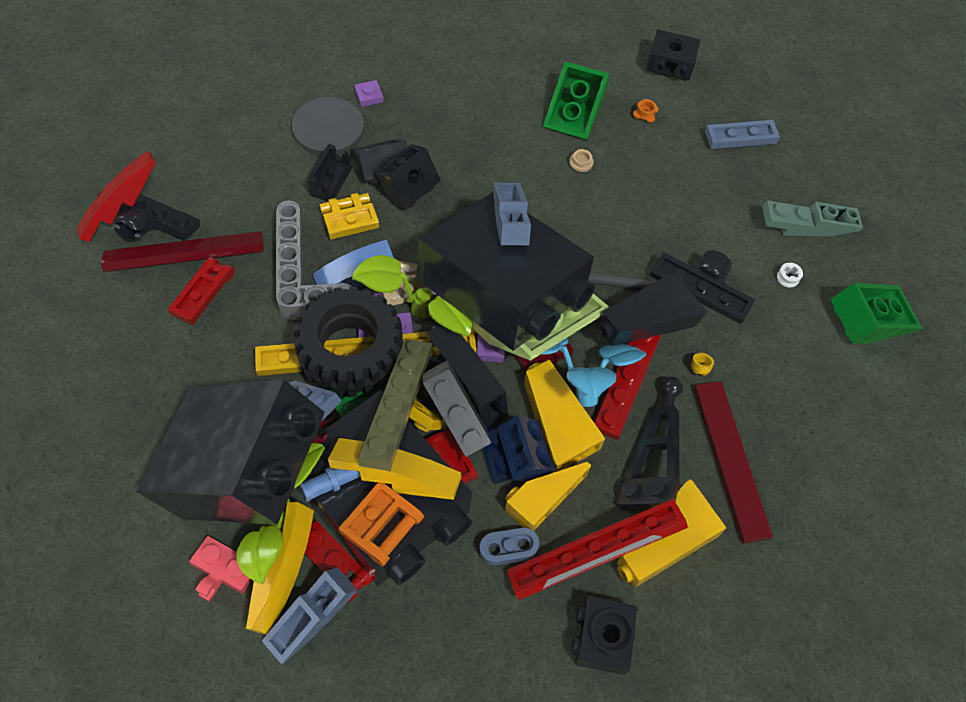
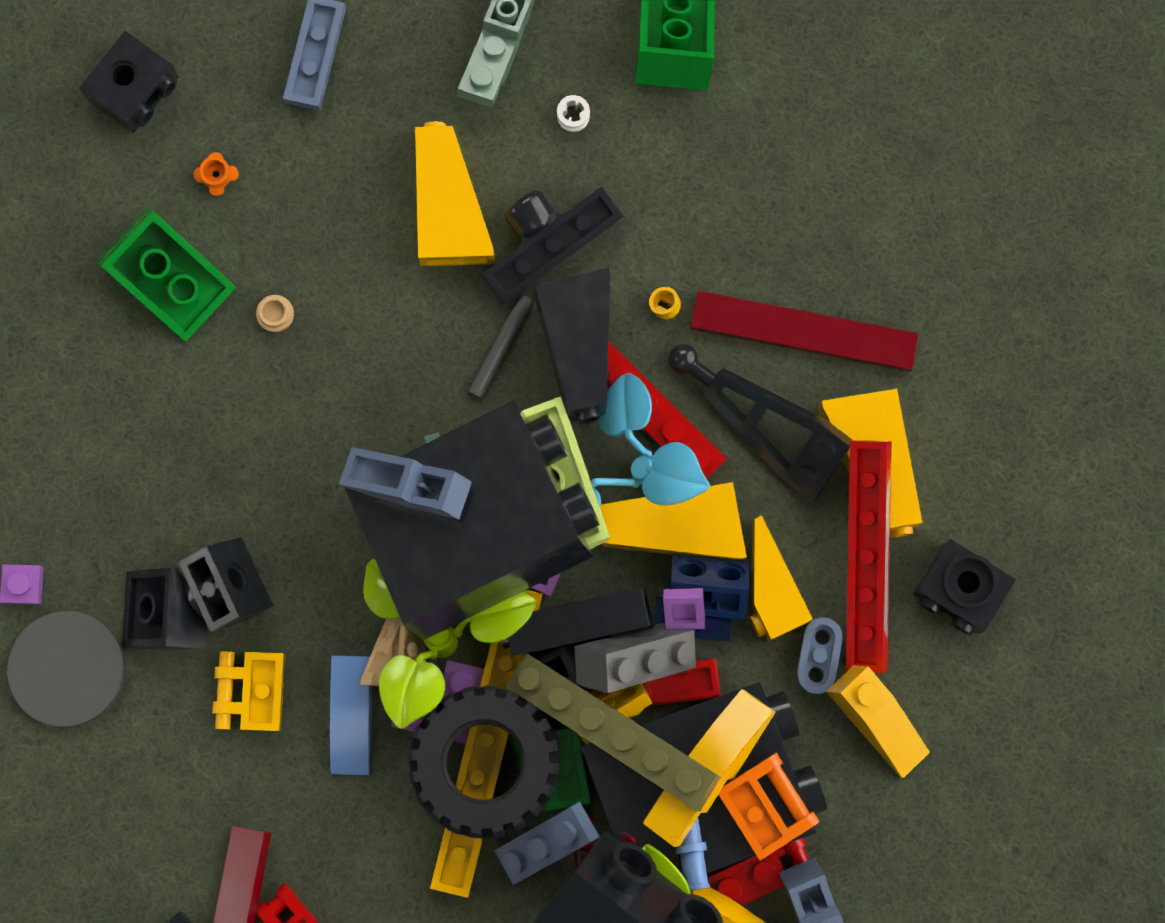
camera: 65 degrees left, 20 degrees up
light grey beam [276,200,352,320] -> none
black hinge [307,144,353,202] -> none
none -> yellow slope [415,121,495,266]
none -> medium lavender plate [663,588,705,630]
none -> yellow slope [826,666,930,778]

